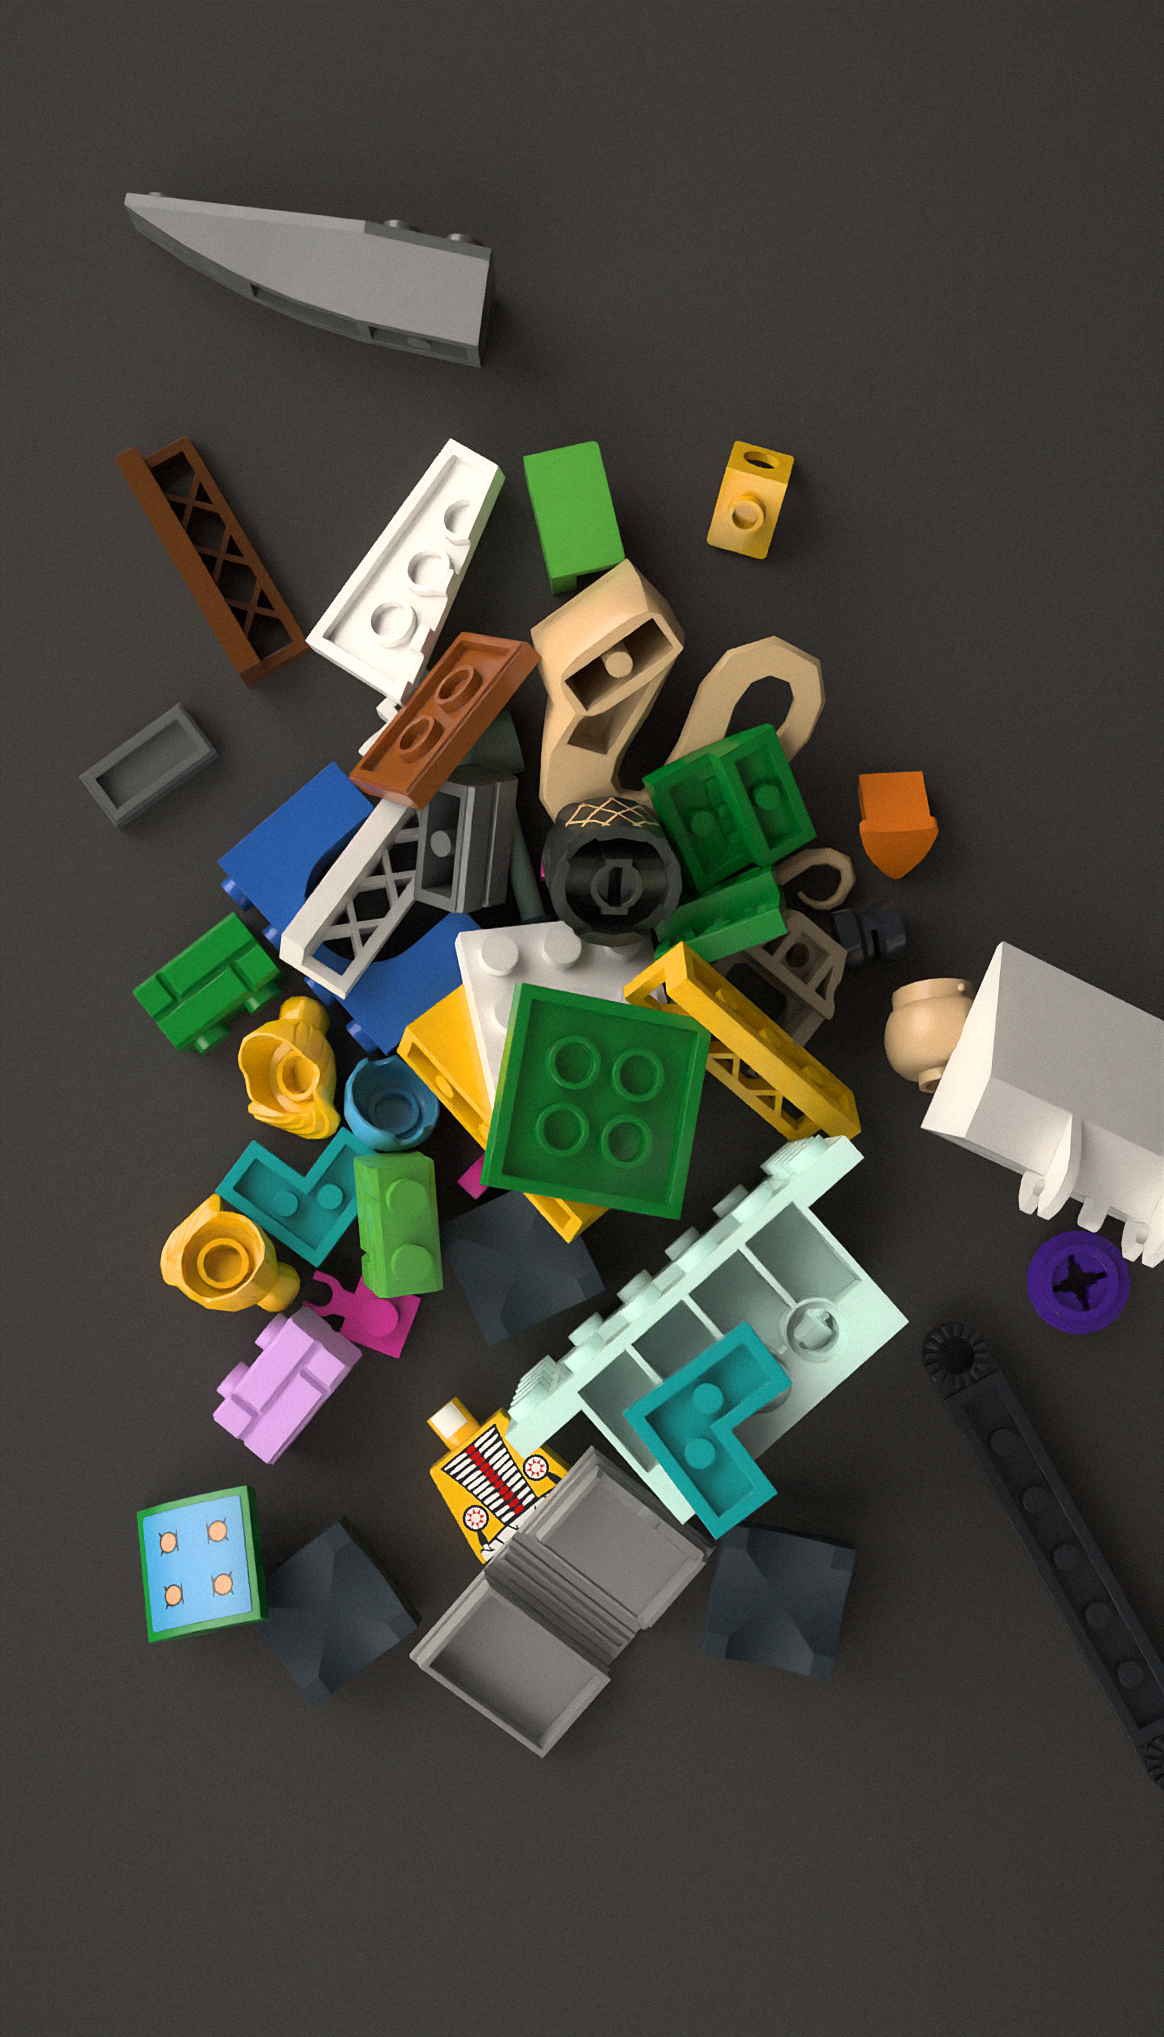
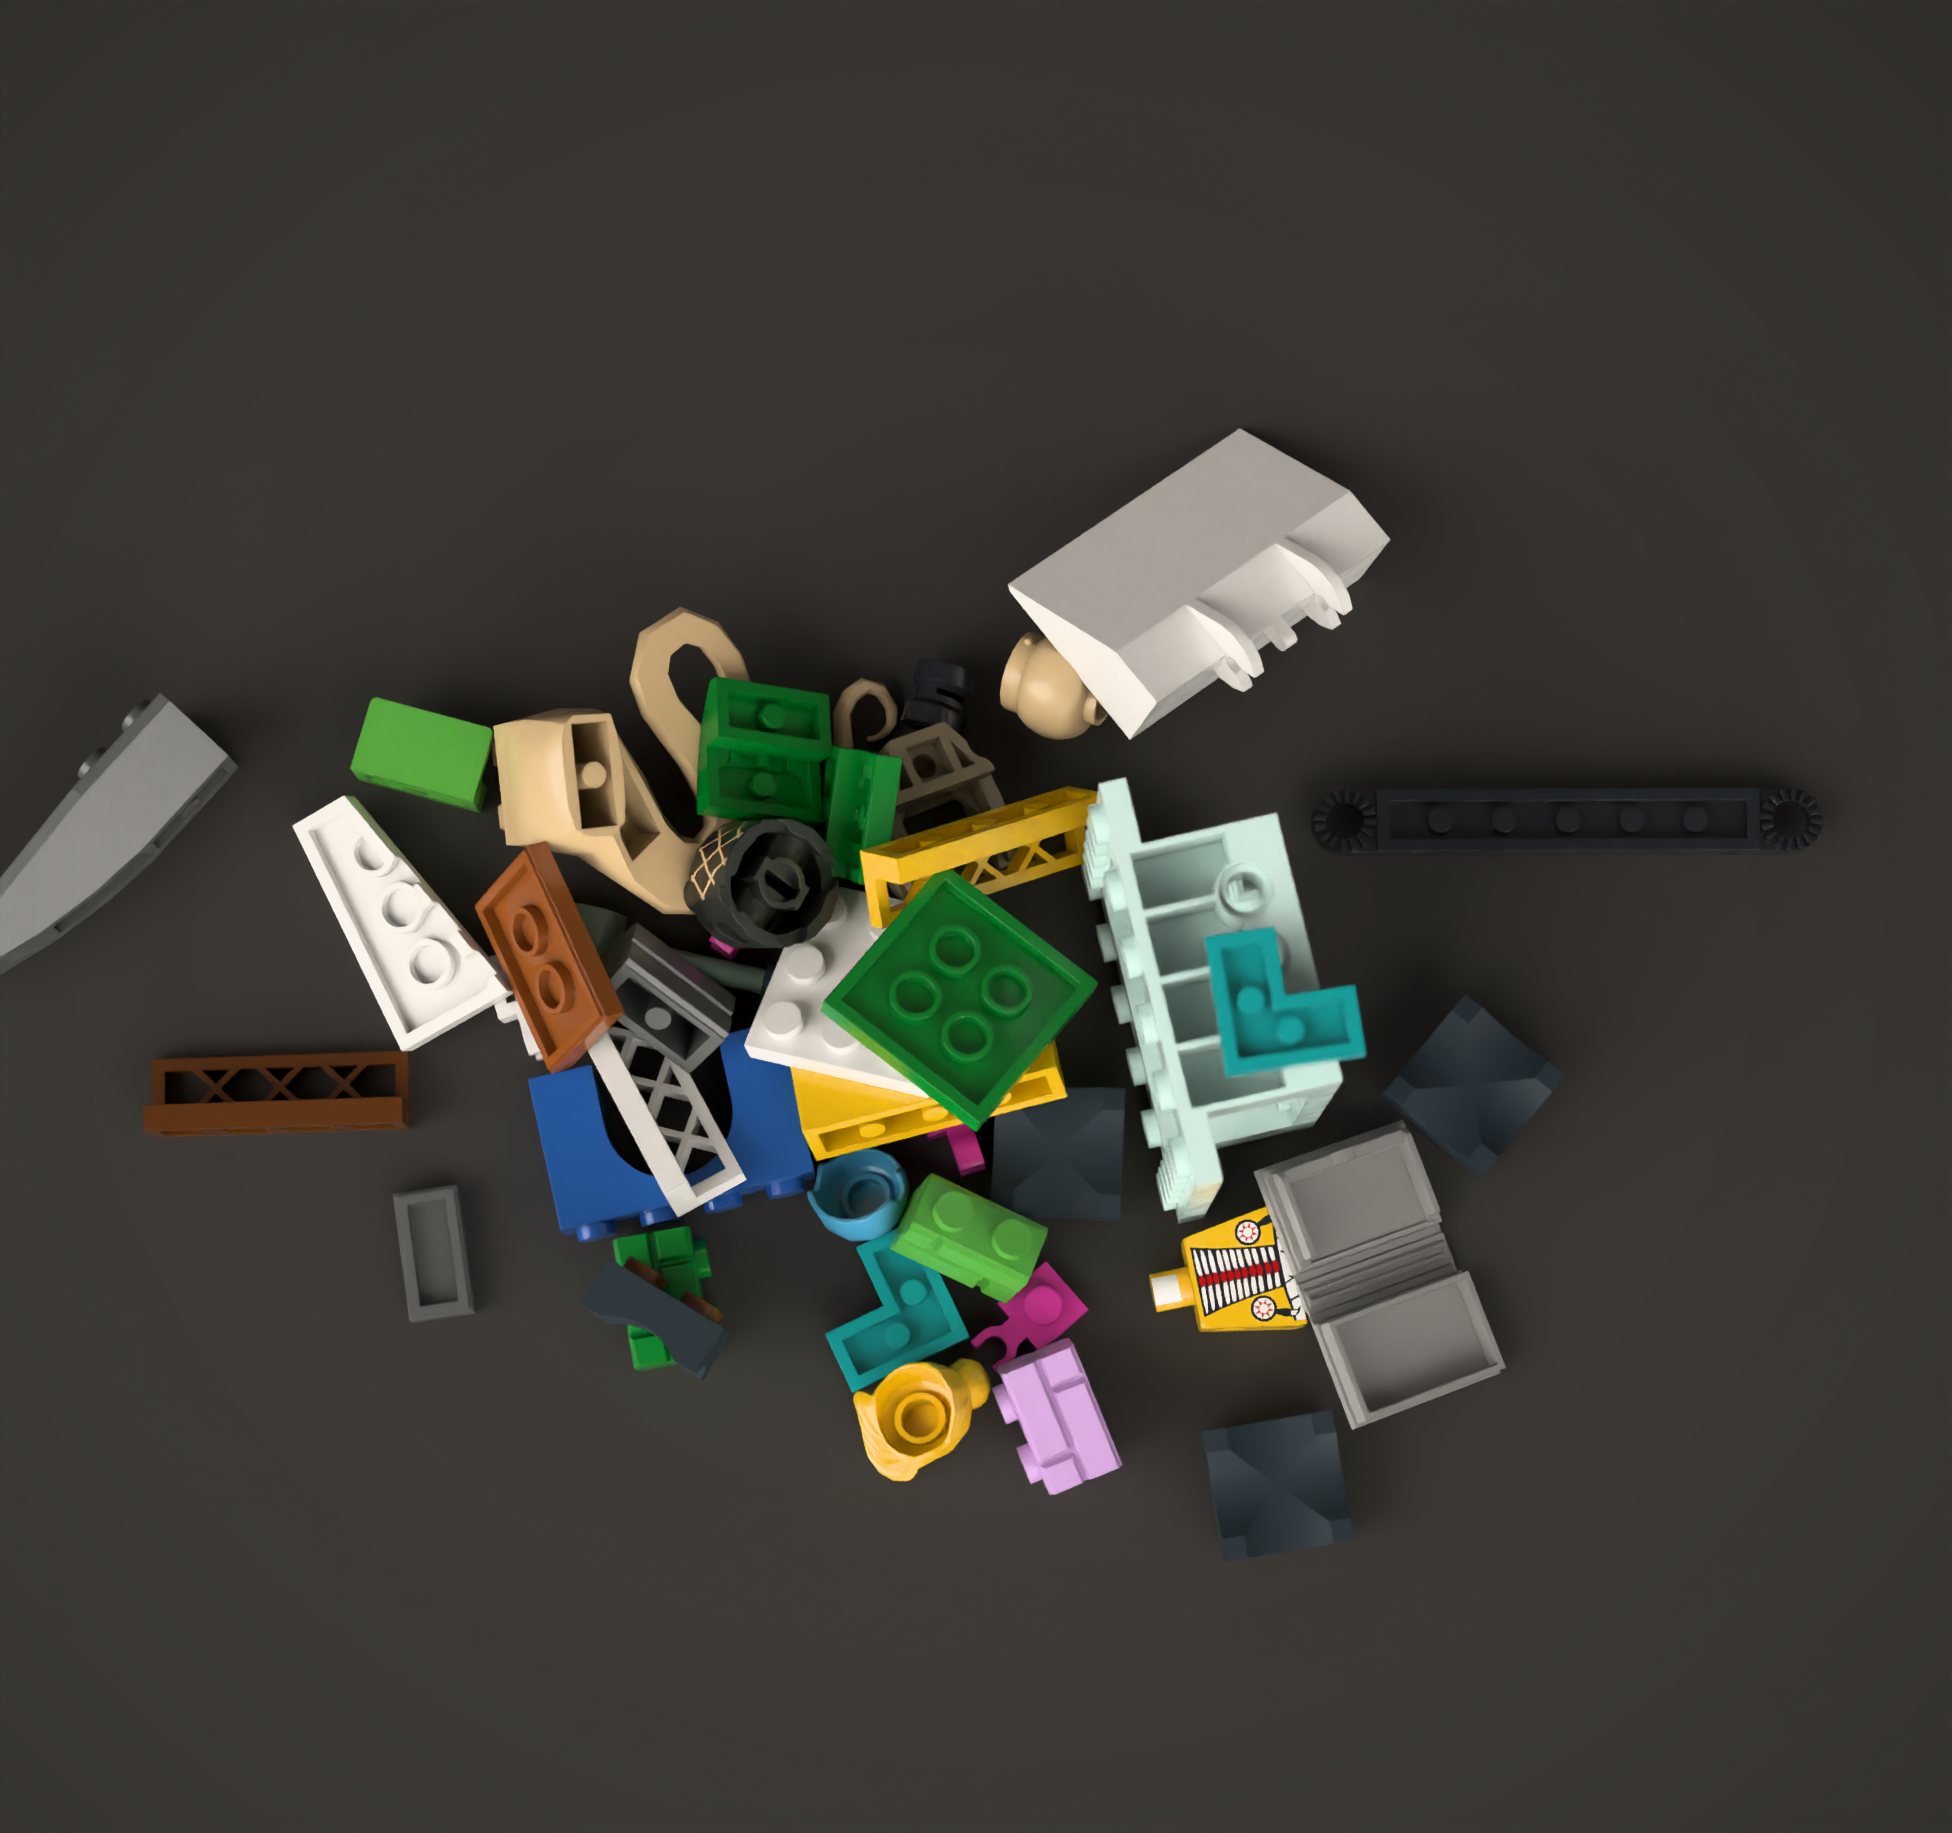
camera: 65 degrees left, 5 degrees down
slope [137,1485,269,1644] -> none
yellow hair [238,996,341,1139] -> none
yellow bracket [707,441,794,559] -> none
orange tile [858,771,939,879] -> none
dark purple gear [1026,1231,1130,1334] -> none
none -> black brick [580,1256,730,1380]

